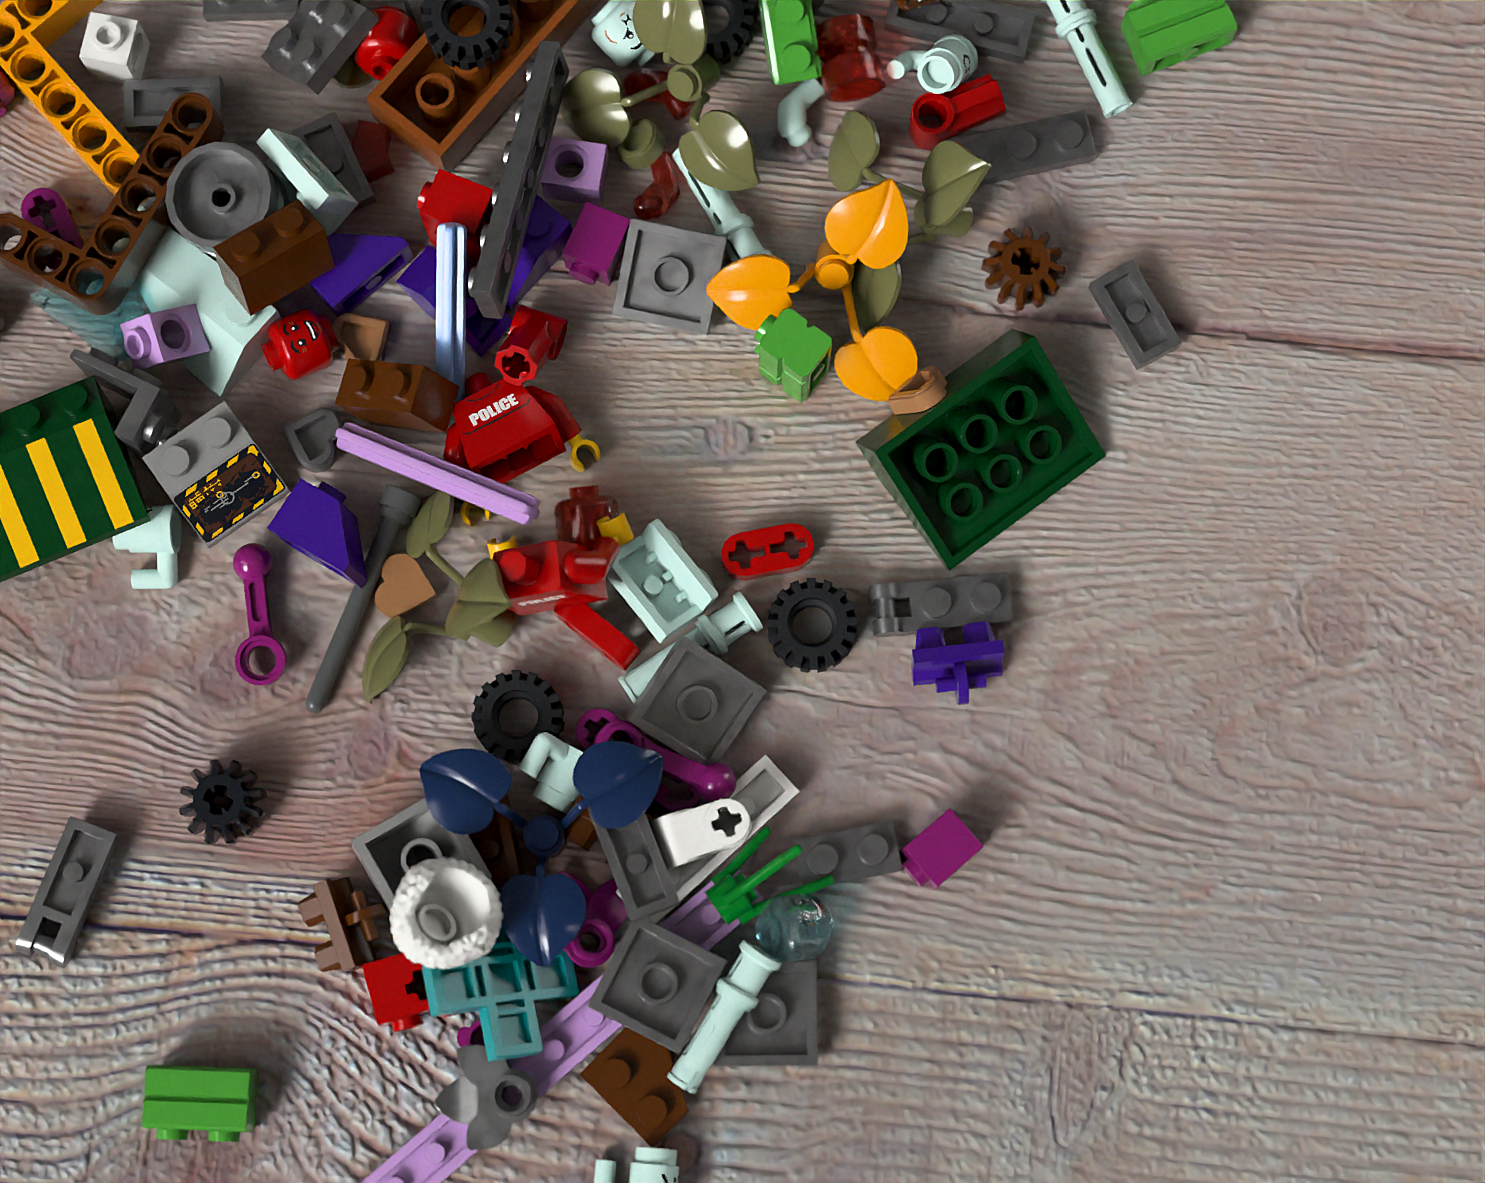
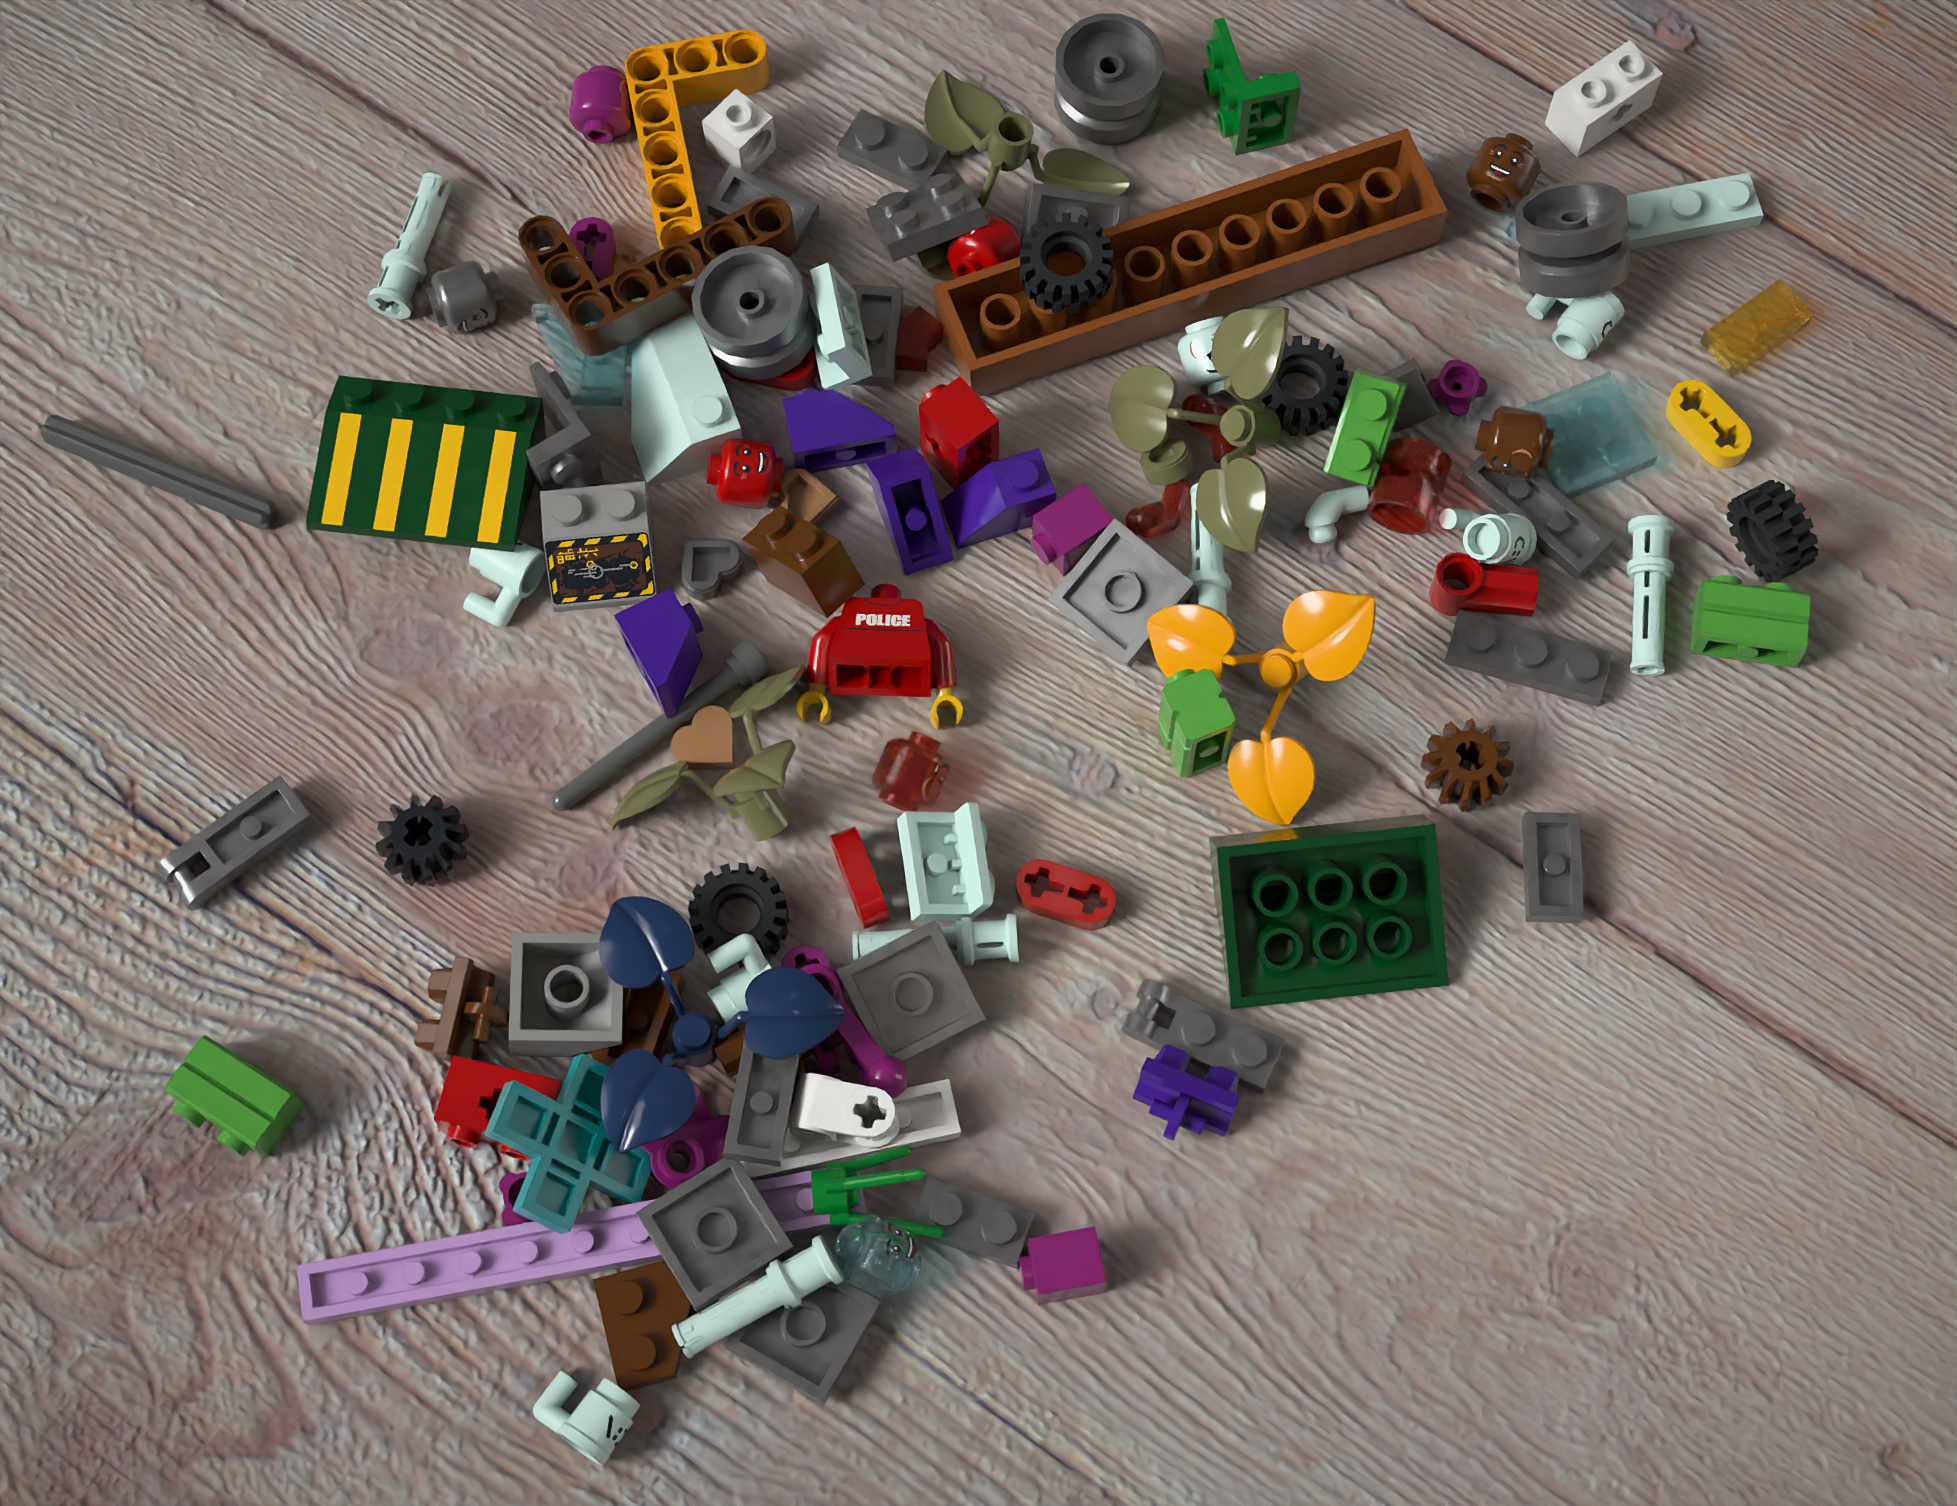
camera: 30 degrees right, 10 degrees down
lavender brick [120,303,210,370] -> none
reddish brown brick [213,199,335,316] -> none
magenta piece [233,543,288,686] -> none
lavender axle [335,422,540,525] -> none
white hair [389,857,503,969] -> none
flat silver plate [434,1045,538,1150] -> none
light blue axle [436,222,467,416] -> none
flat silver plate [468,40,570,319] -> none
red torso [487,512,634,616] -> none
red piece [494,304,568,386] -> none
lavender brick [540,136,609,206] -> none
black tyre [767,578,858,673] -> none
olive plant [828,111,992,333] -> none
medium nougat tile [887,366,947,415] -> none

